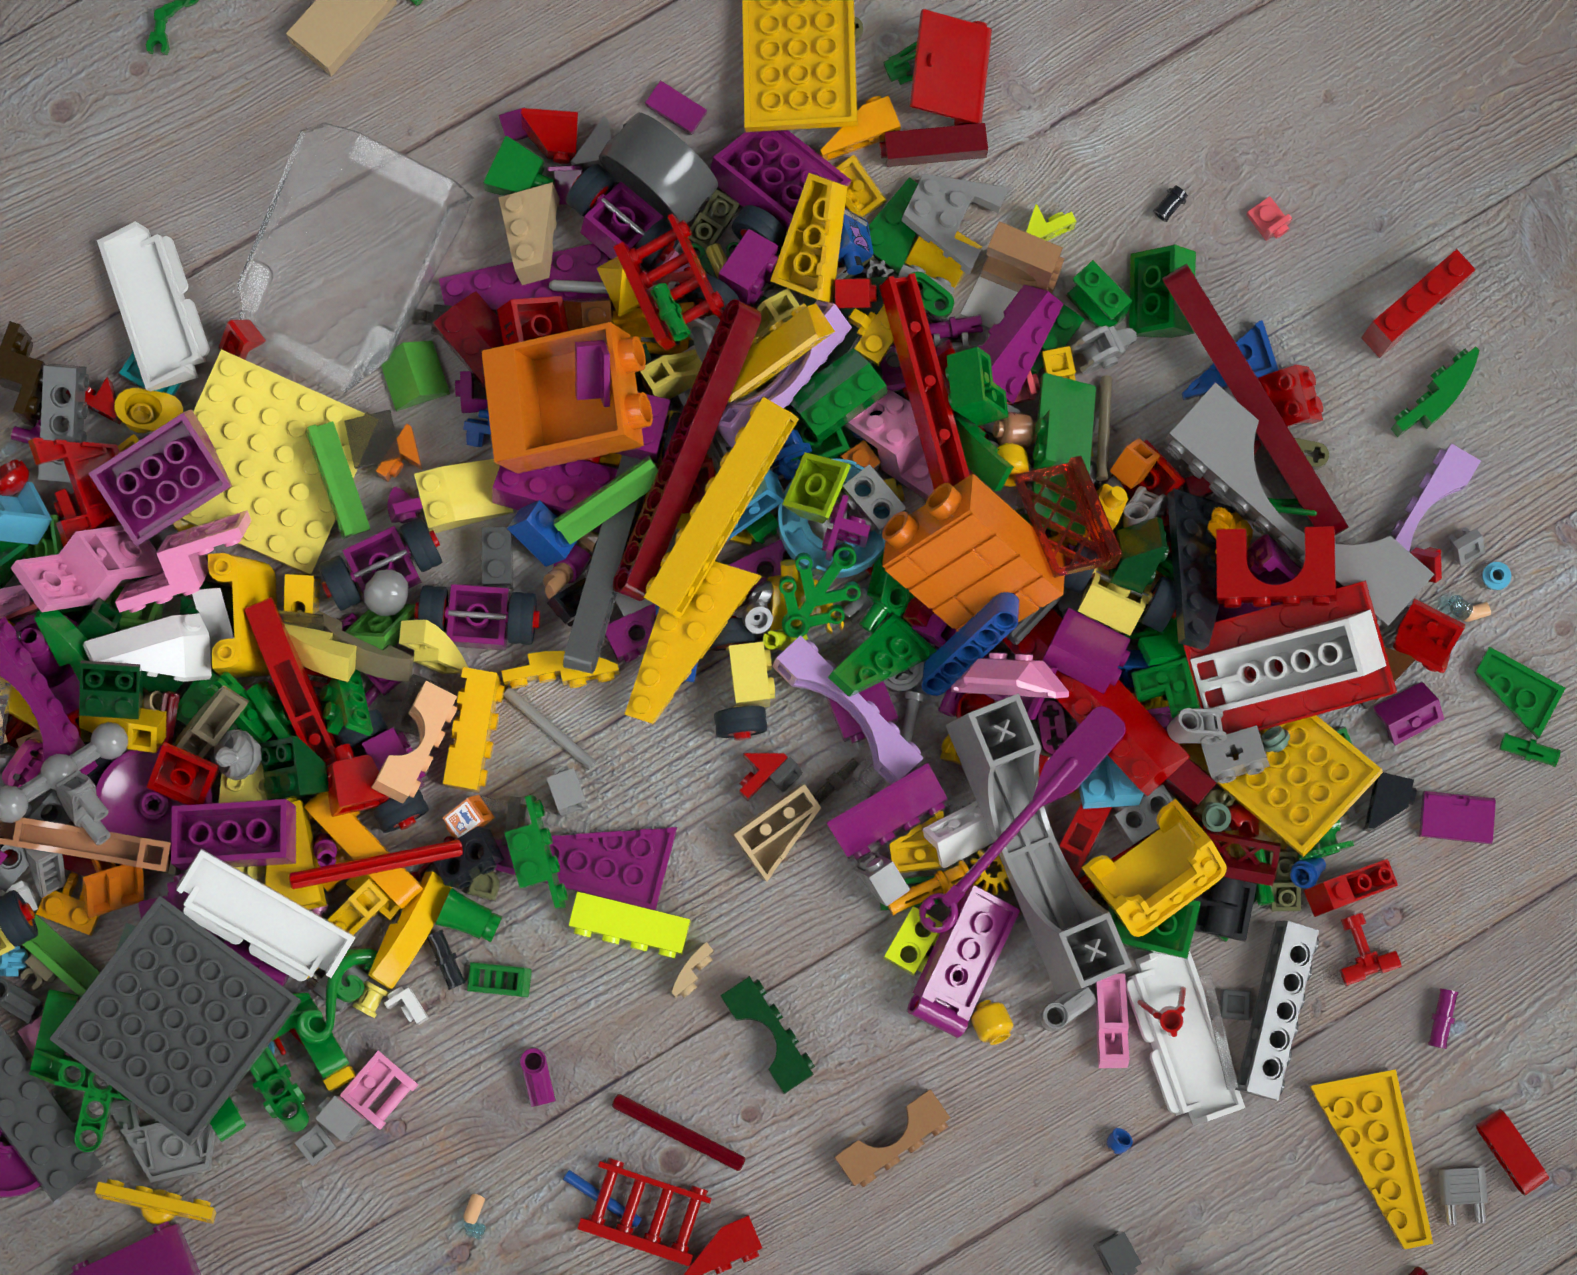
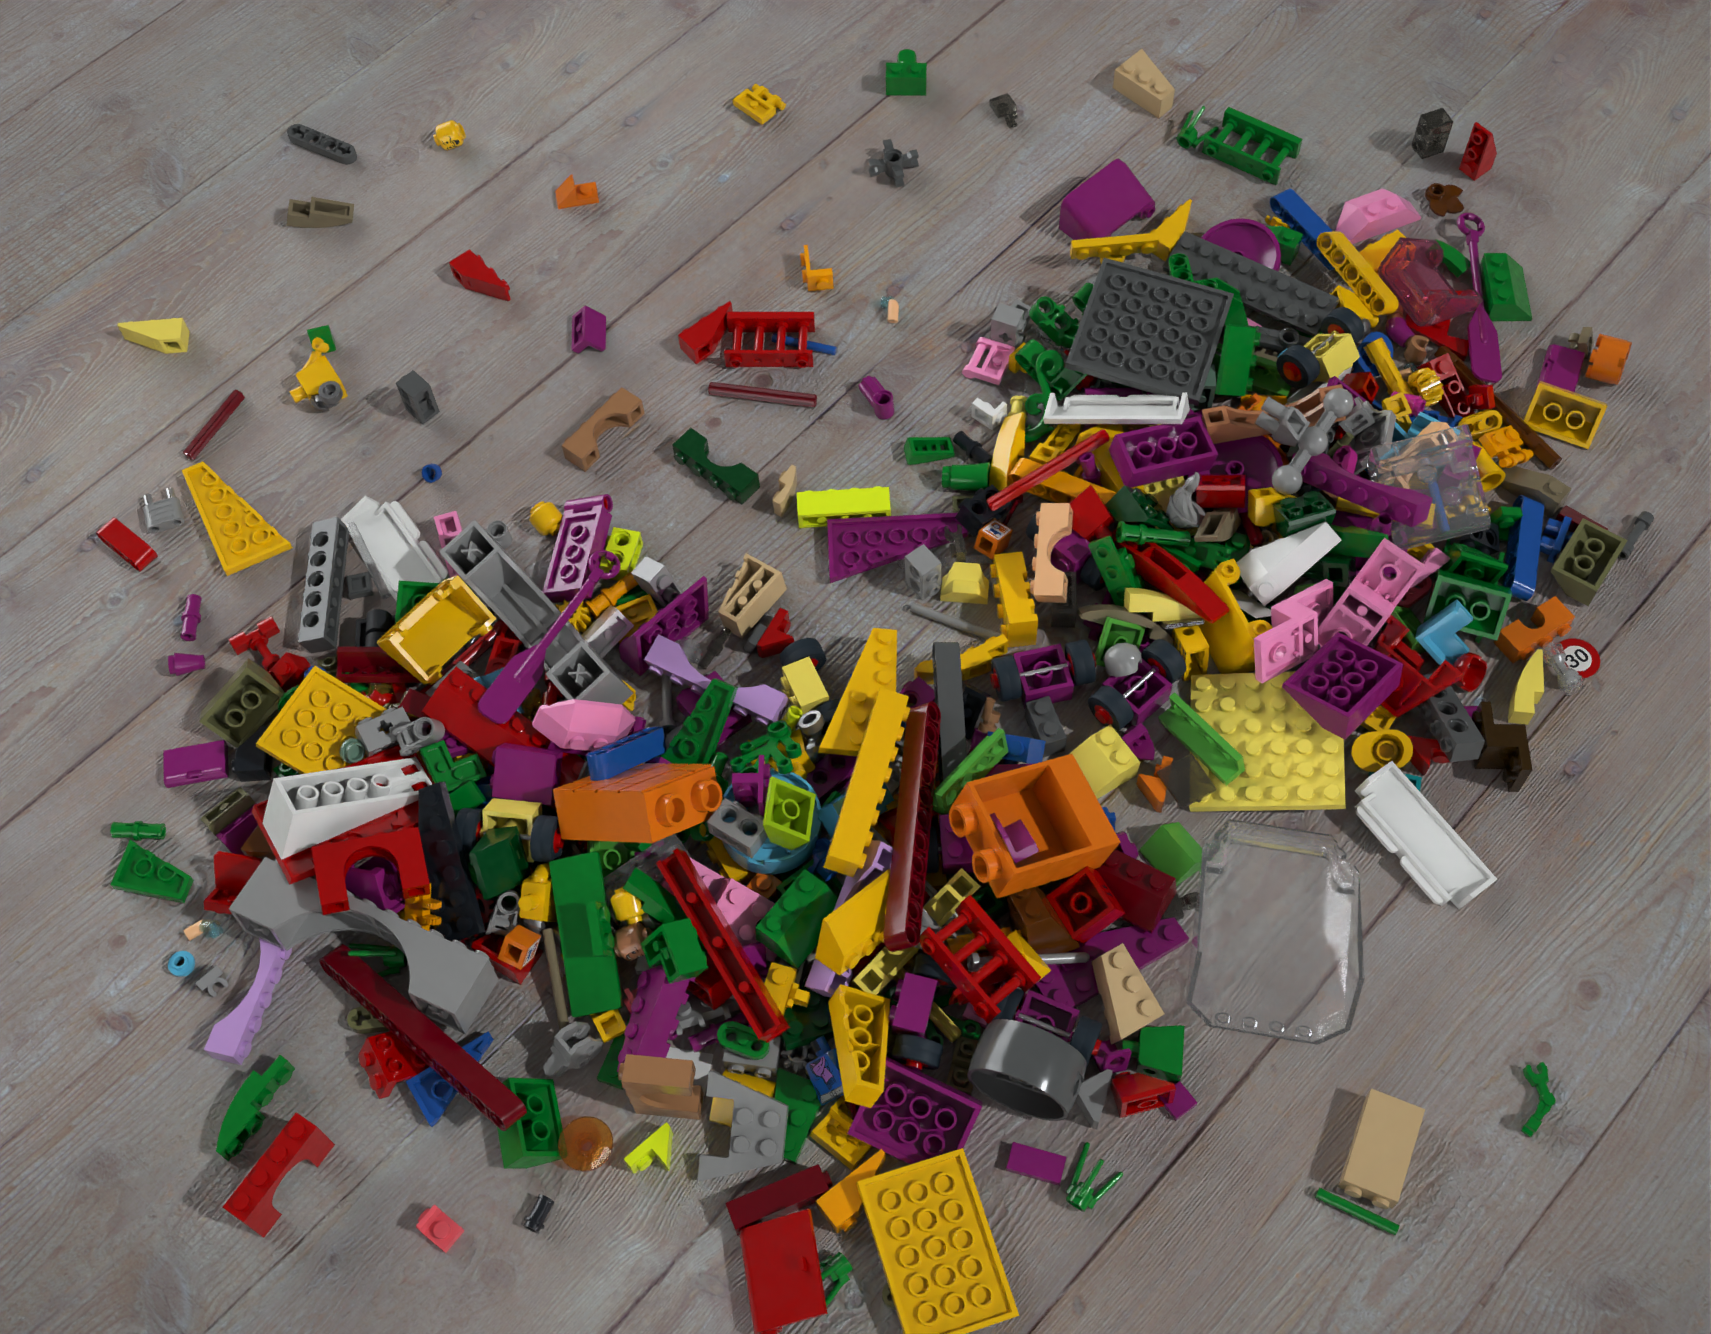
camera: 170 degrees right, 20 degrees down
red slope [218,319,266,360] -> none
light yellow slope [399,620,469,674] -> none
green bracket [504,795,568,909] -> none
green pin [650,283,691,341] -> none
red brick [835,279,877,308] -> none
clear red fence [1014,456,1122,578] -> none
green panel [1066,260,1132,327] -> none
red plant [1137,987,1186,1037] -> none
sand green plate [1201,803,1231,832] -> none
red tile [1410,547,1442,583] -> none
none -> magenta cone [168,653,206,676]
none -> olive slope [199,658,285,748]
none -> olive slope [200,787,255,838]
none -> clear orange dish [558,1116,613,1172]
none -> light yellow slope [940,562,989,604]
none -> green plant [1066,1142,1123,1212]
none -> green pin [1116,521,1191,547]
none -> yellow slope [1150,199,1192,261]
none -> green slope [1215,323,1261,396]

